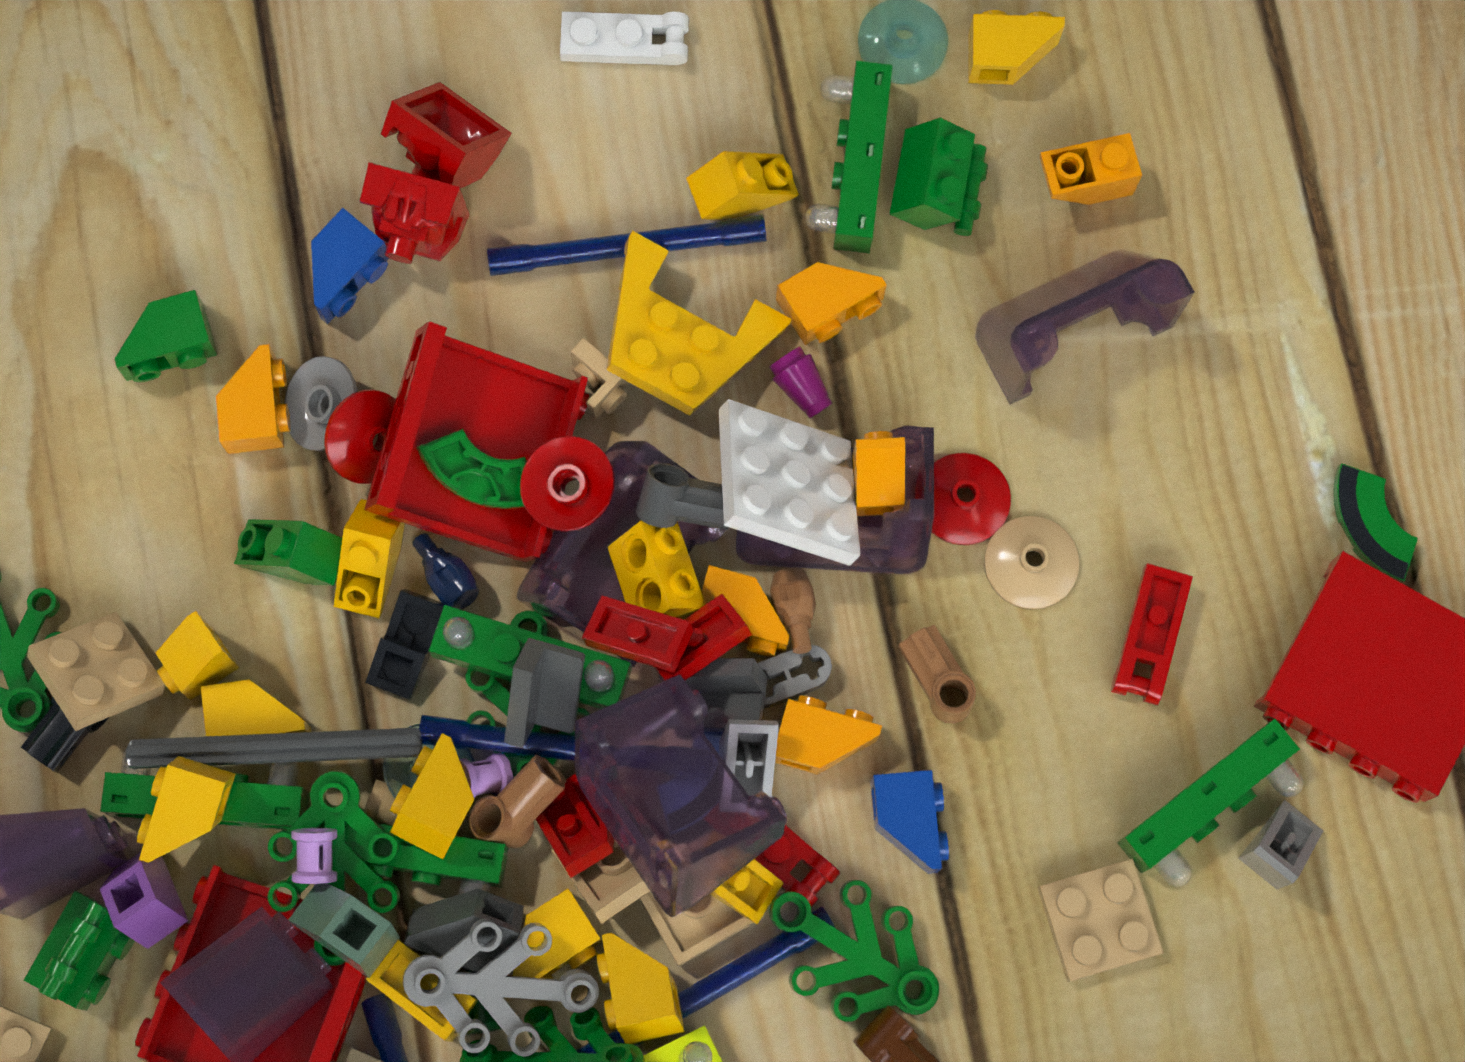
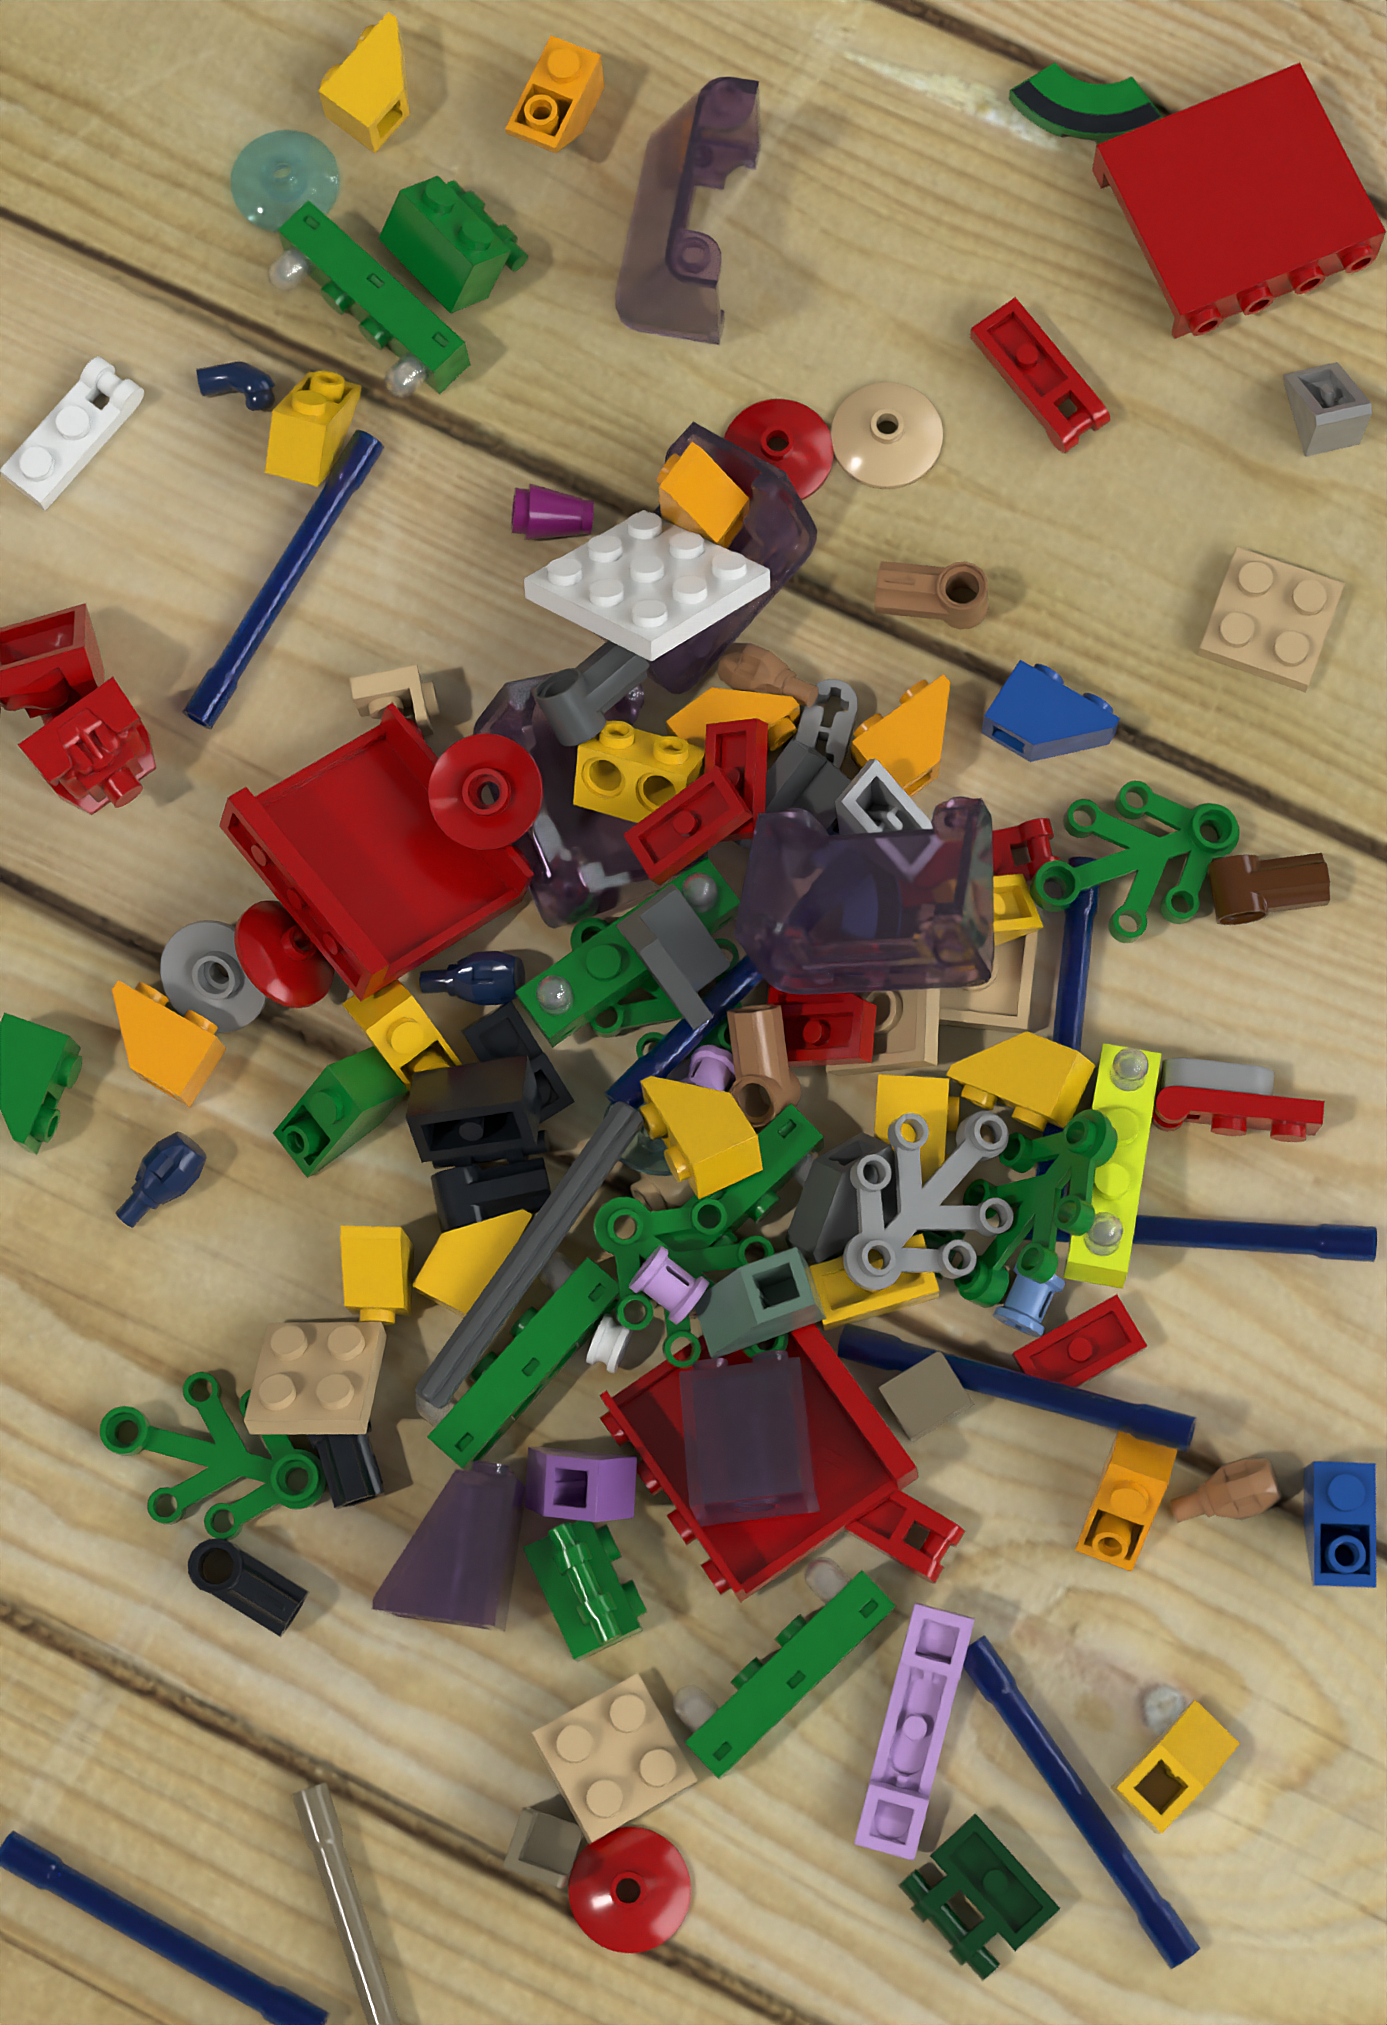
camera: 40 degrees left, 0 degrees up
yellow slope [137,756,236,863] -> none
blue slope [311,208,389,325] -> none
green tile [416,429,527,509] -> none
yellow wing [606,230,792,416] -> none
light orange slope [776,262,887,345] -> none
green piece [1117,719,1304,887] -> none
none -> dark blue piece [115,1131,207,1228]
none -> dark blue arm [196,361,275,411]
none -> black brick [406,1055,550,1169]
none -> black piece [431,1157,552,1233]
none -> white bush [586,1313,633,1374]

